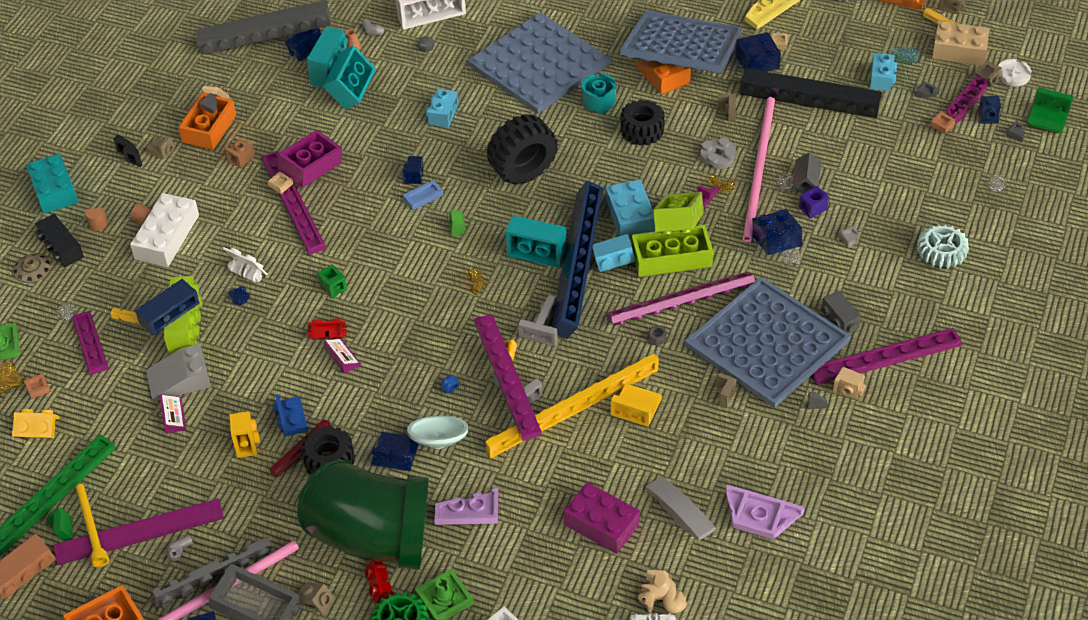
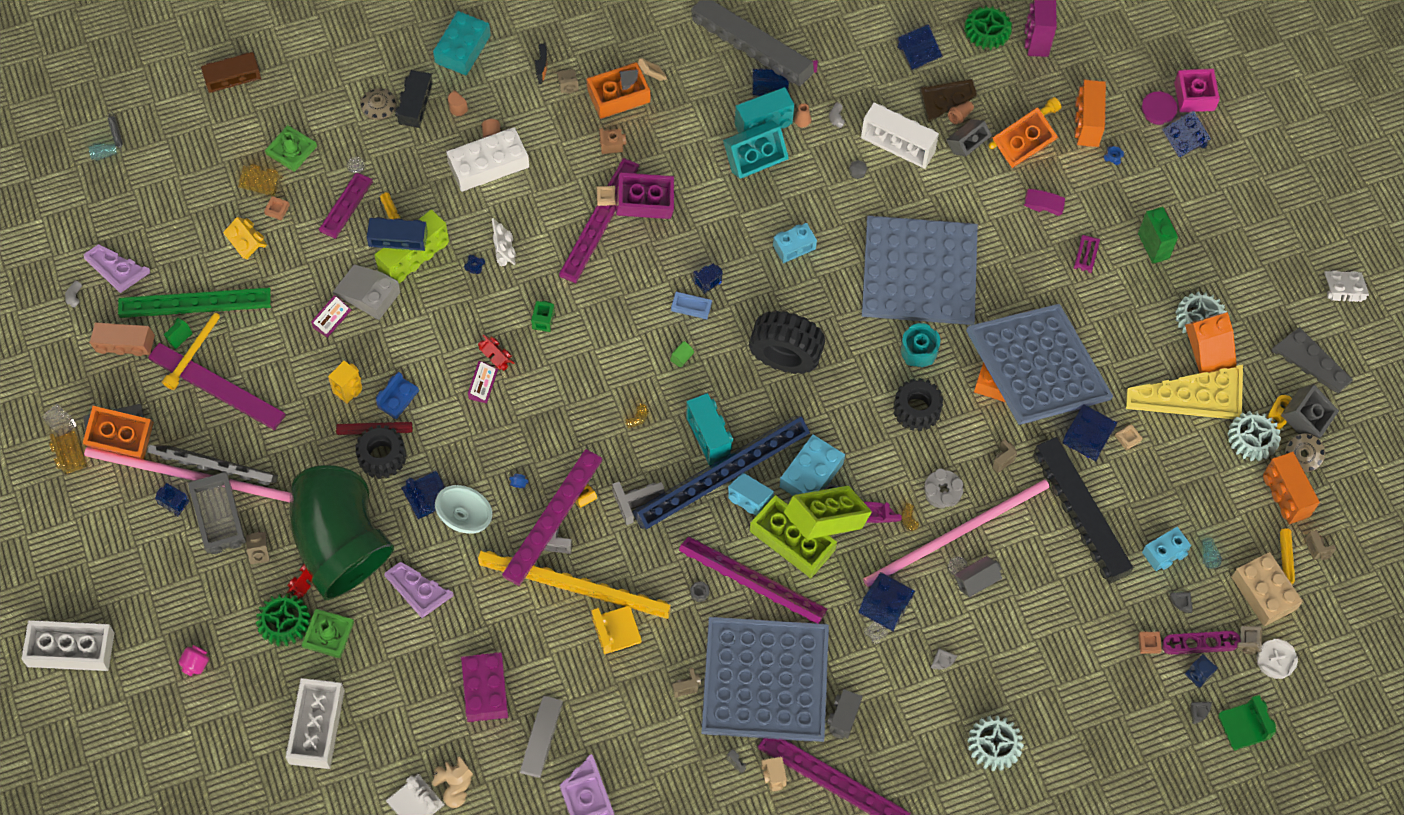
camera: 45 degrees right, 15 degrees up
light grey arm [167,535,193,561] -> none
dark purple brick [799,186,829,218] -> none
clear plate [987,175,1006,192] -> none

